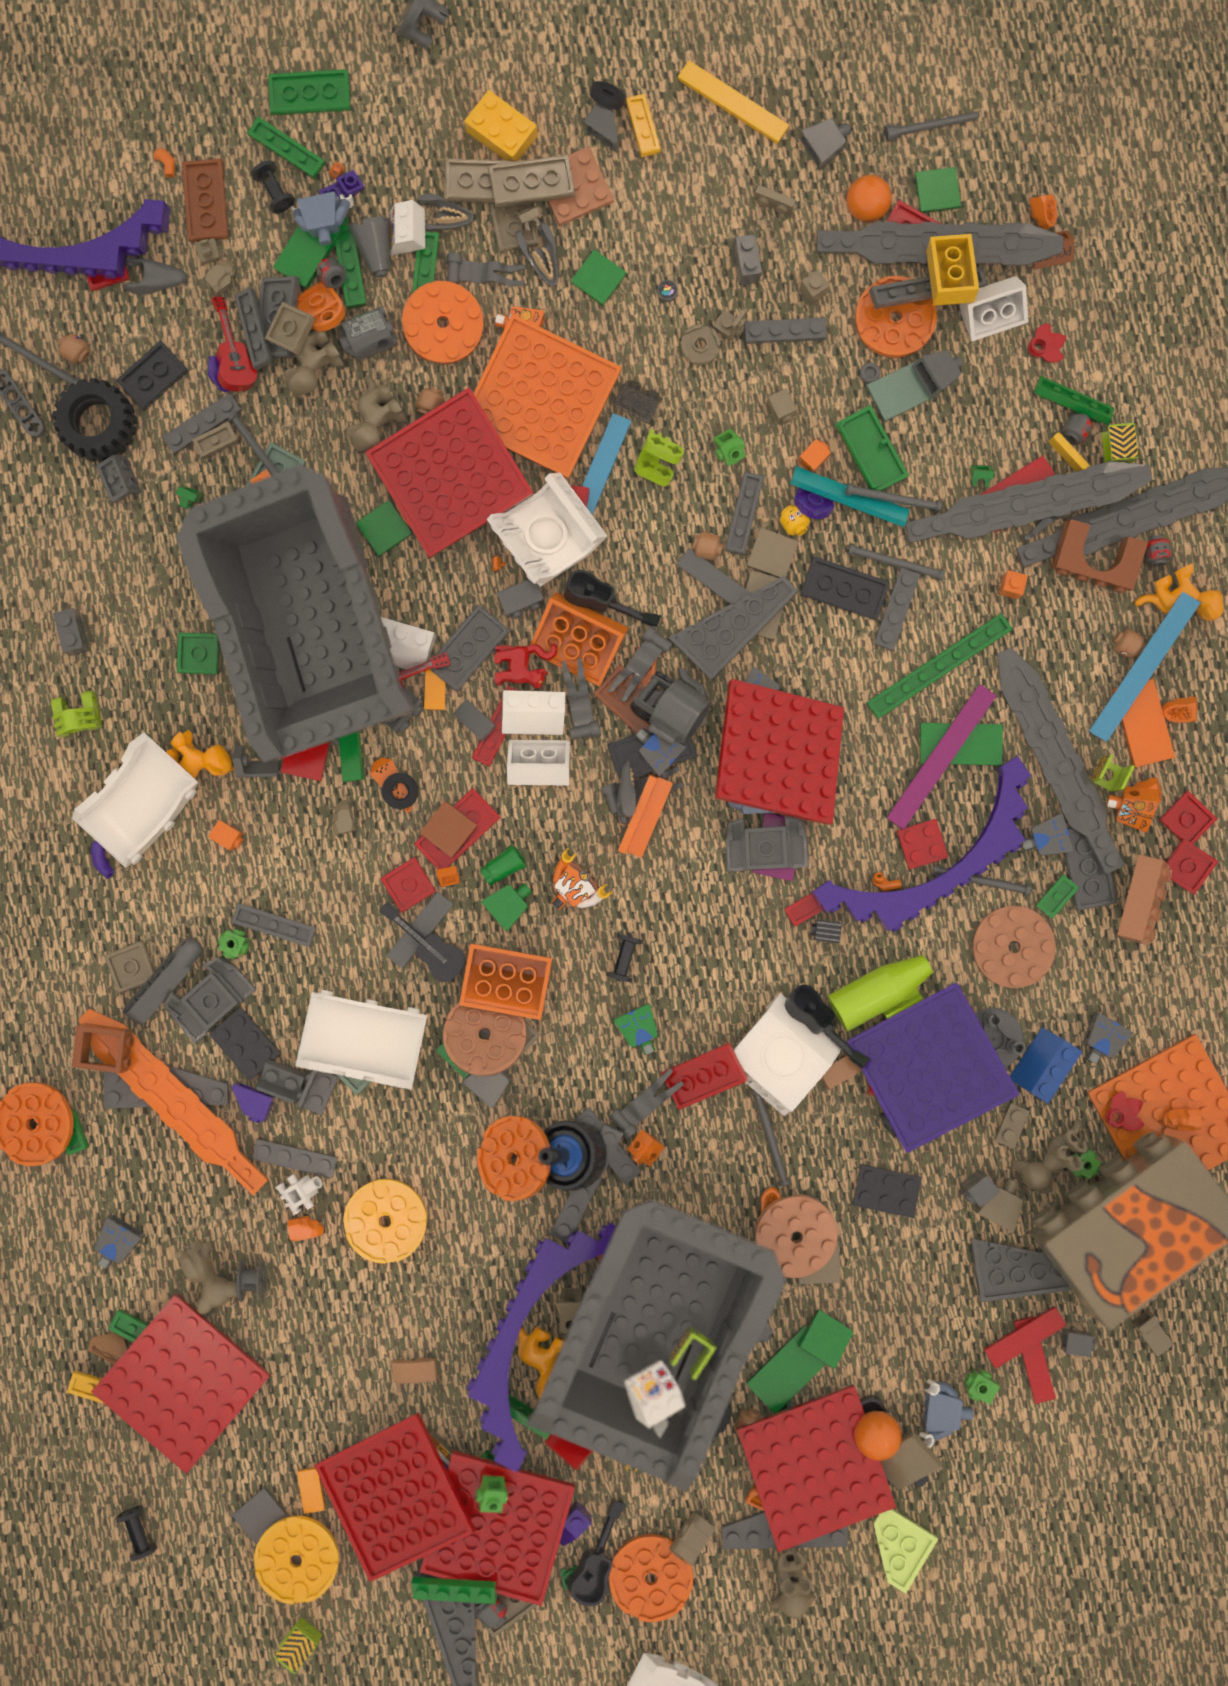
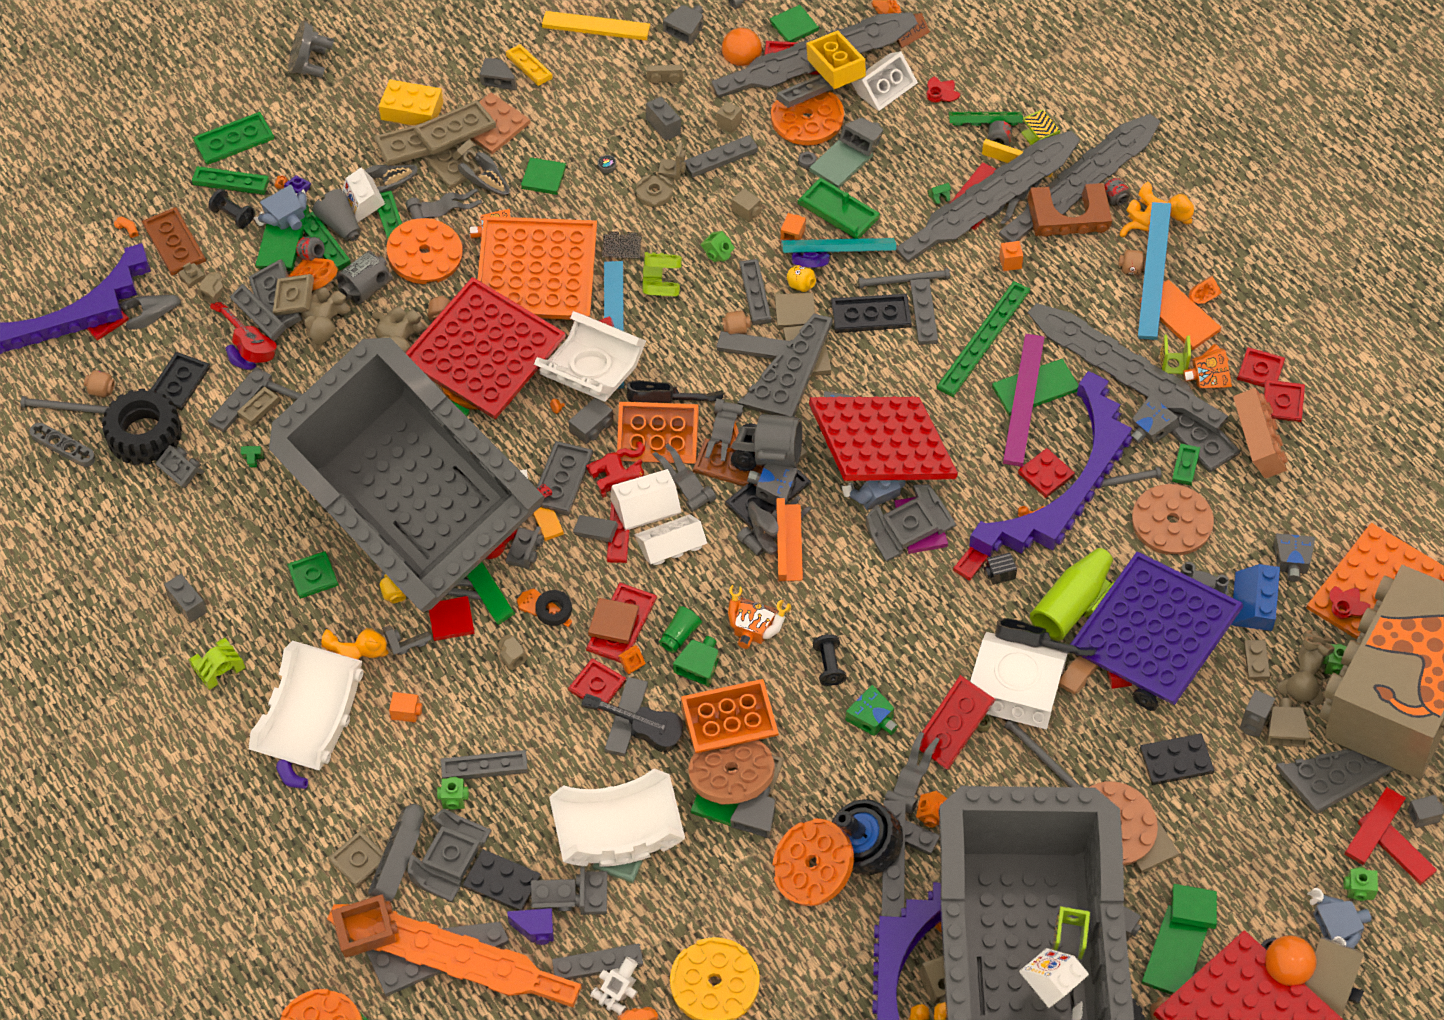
camera: 25 degrees left, 30 degrees down
black tyre [590,81,626,110] -> none
dark grey bar [845,483,942,513] -> none

